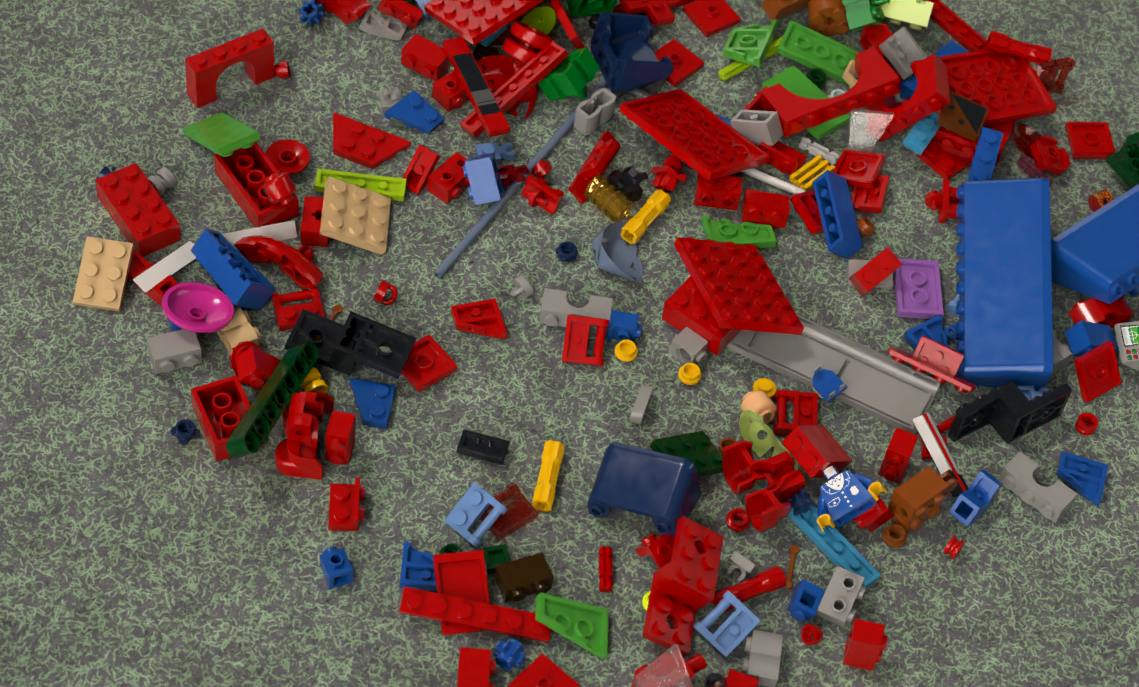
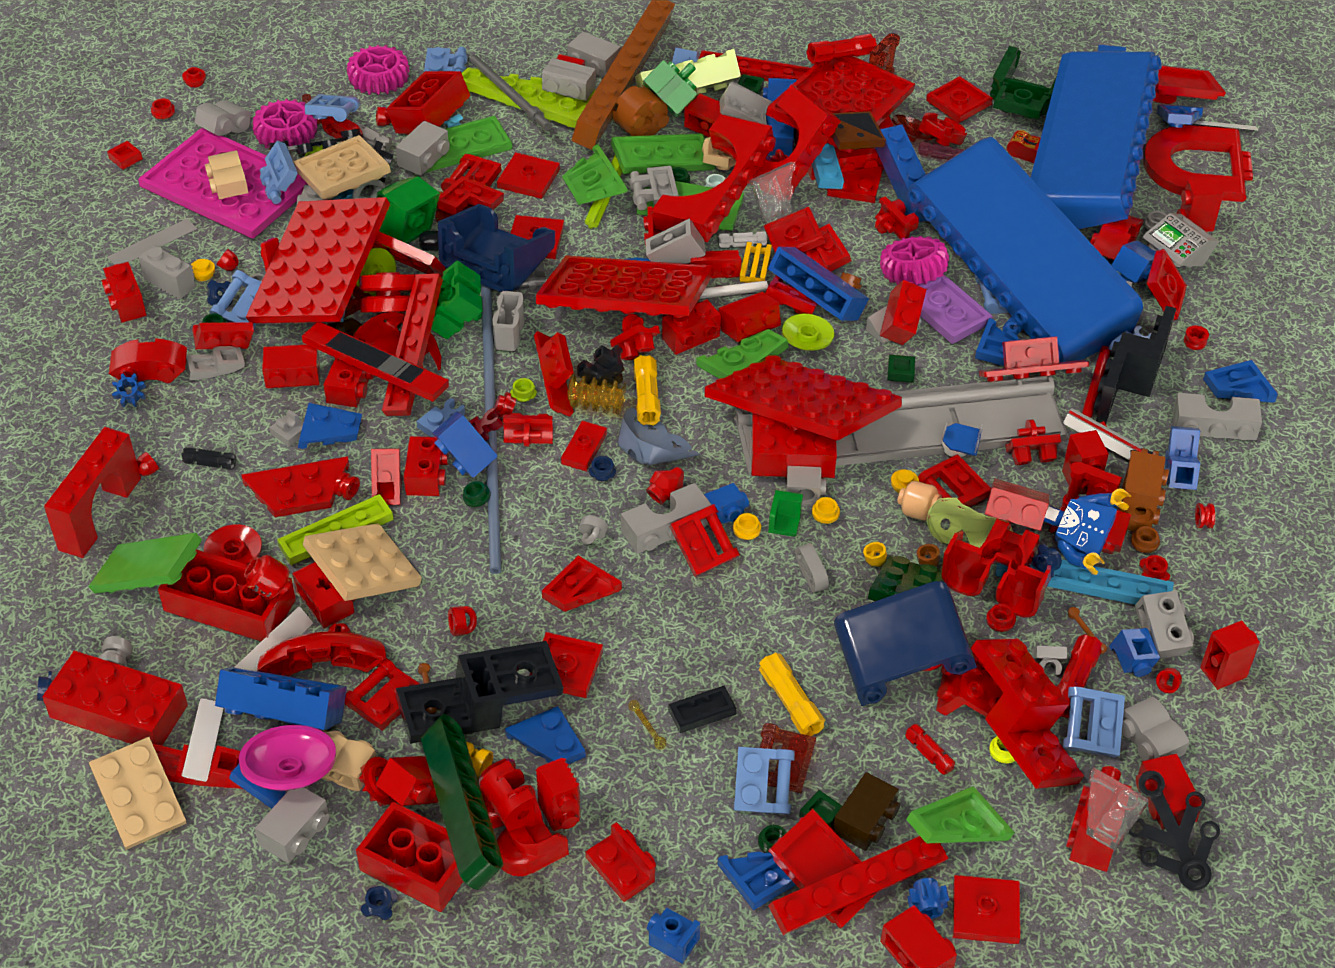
camera: 30 degrees left, 5 degrees down
none -> black axle [181,447,237,470]
none -> red bush [334,472,360,500]
none -> dark green plate [463,481,491,507]
none -> lime plate [510,378,537,402]
none -> red plate [561,421,607,472]
none -> clear yellow hinge [628,700,666,750]
none -> light grey plate [629,166,679,210]
none -> red rock [646,467,684,505]
none -> dark green plate [738,74,764,95]
none -> green panel [768,490,803,537]
none -> lime dish [782,314,834,351]
none -> yellow hinge [863,542,887,567]
none -> dark pink gear [880,236,949,285]
none -> dark green plate [887,354,915,383]
none -> red hips [1005,419,1061,465]
none -> red plate [1062,462,1122,509]
none -> red plate [1139,555,1170,581]

